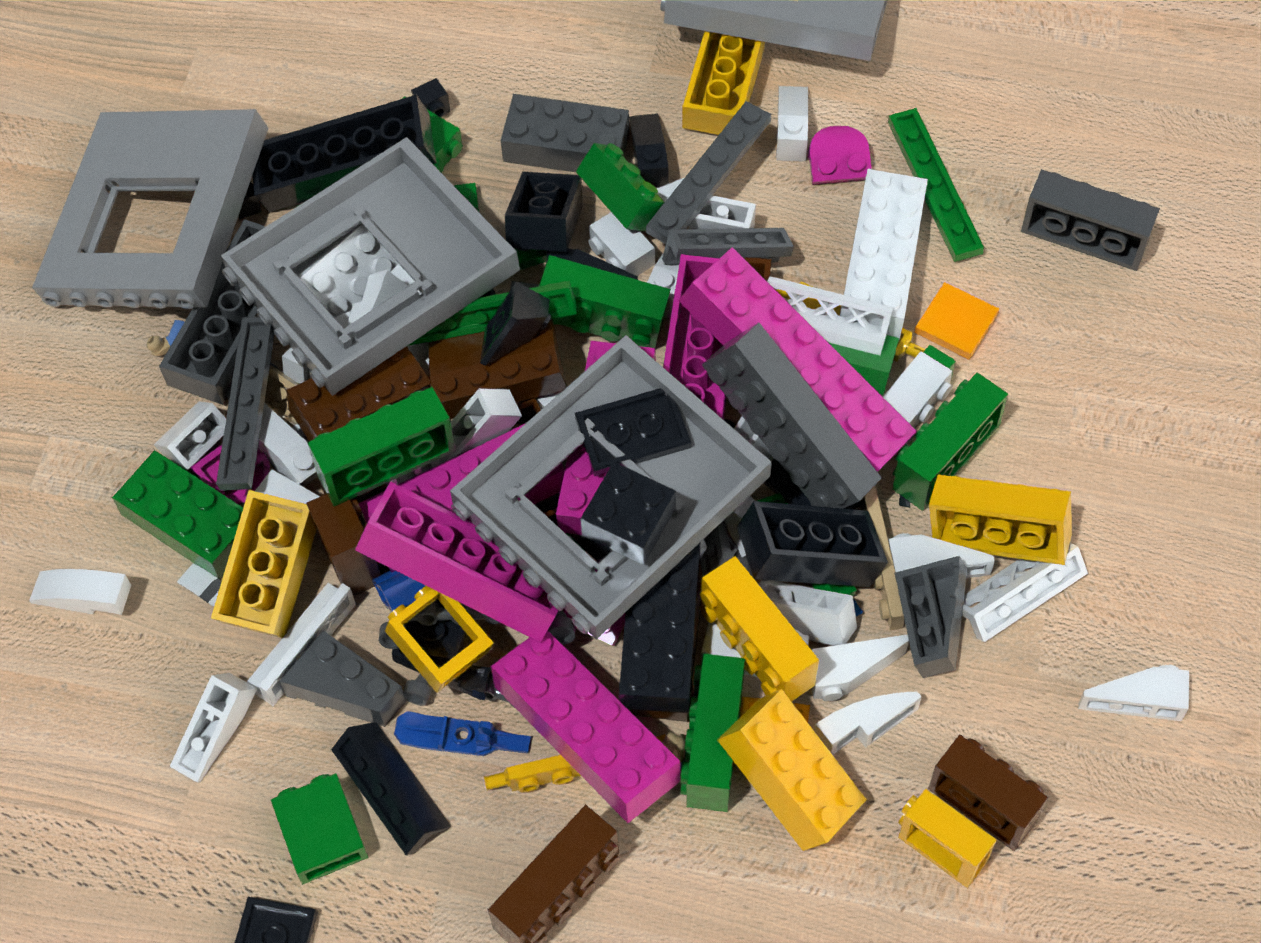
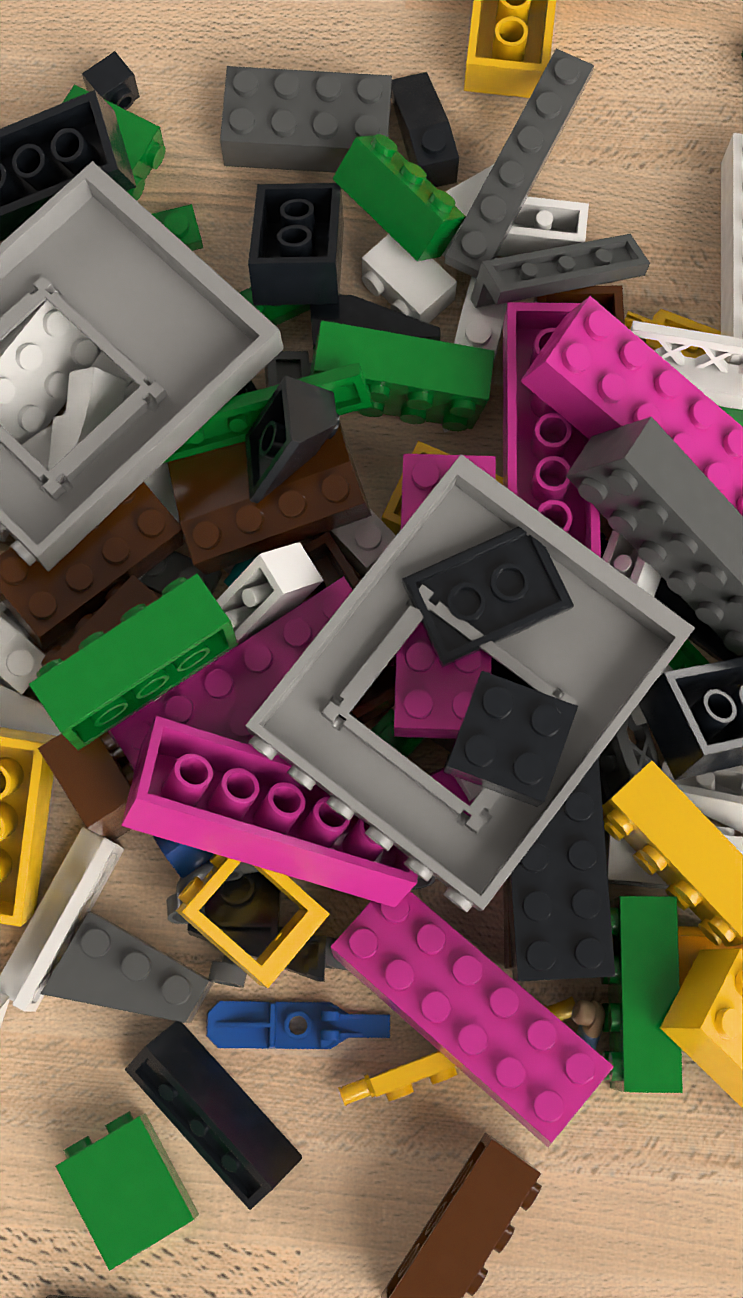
camera: 10 degrees left, 15 degrees up
white slope [776,86,808,162] -> none
dark pink slope [808,126,872,185] -> none

